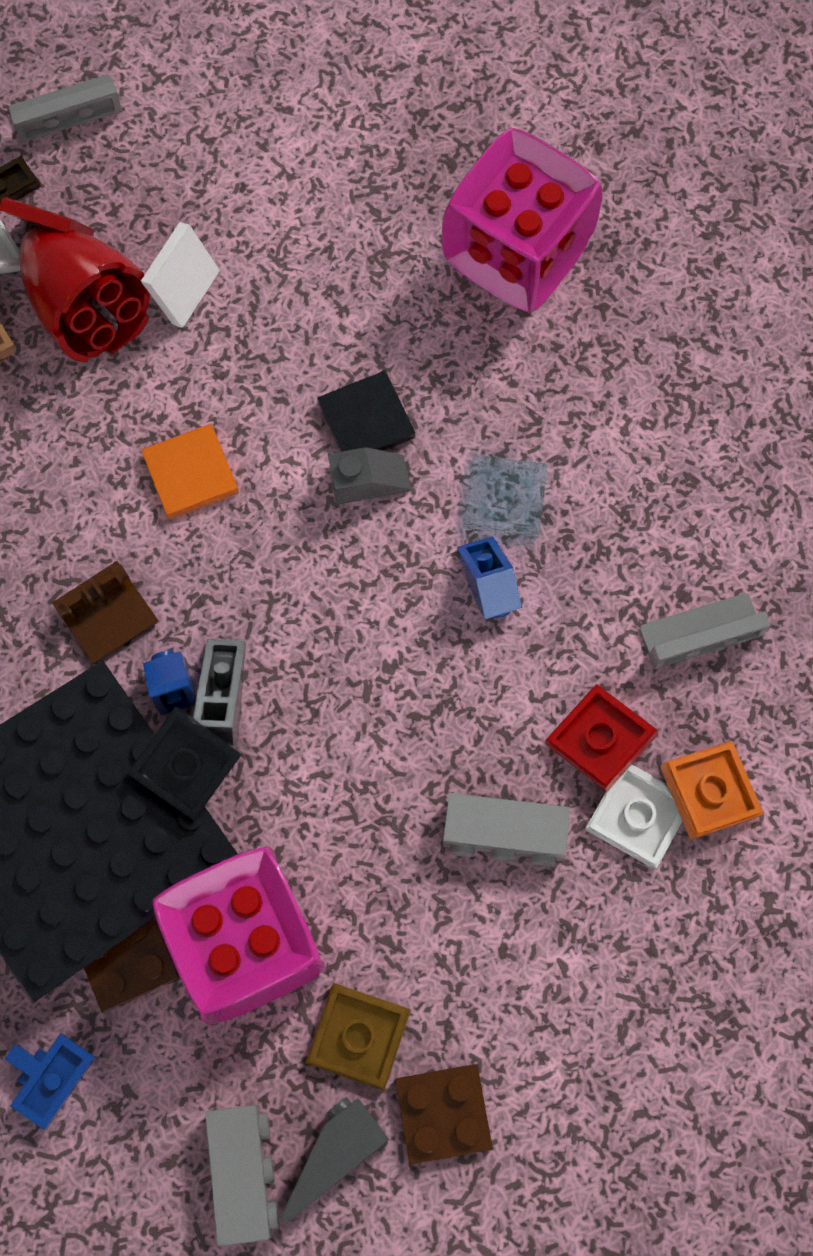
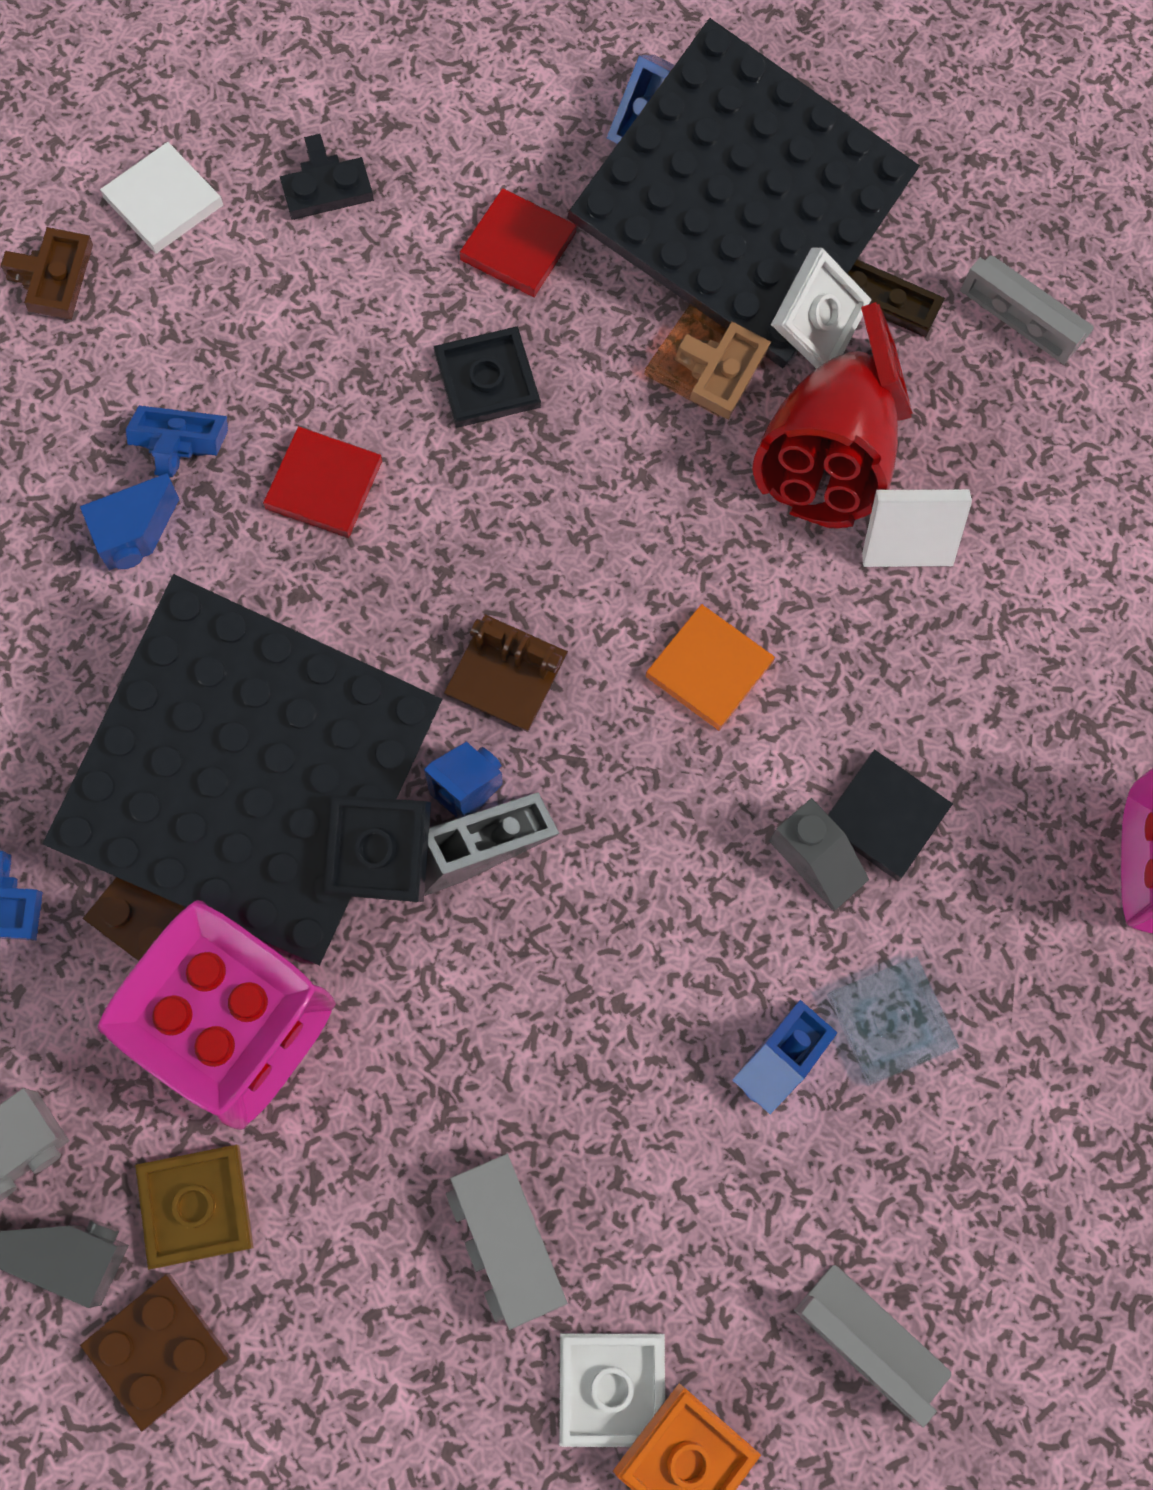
camera: 55 degrees right, 0 degrees up
red tile [545,684,658,793] -> none

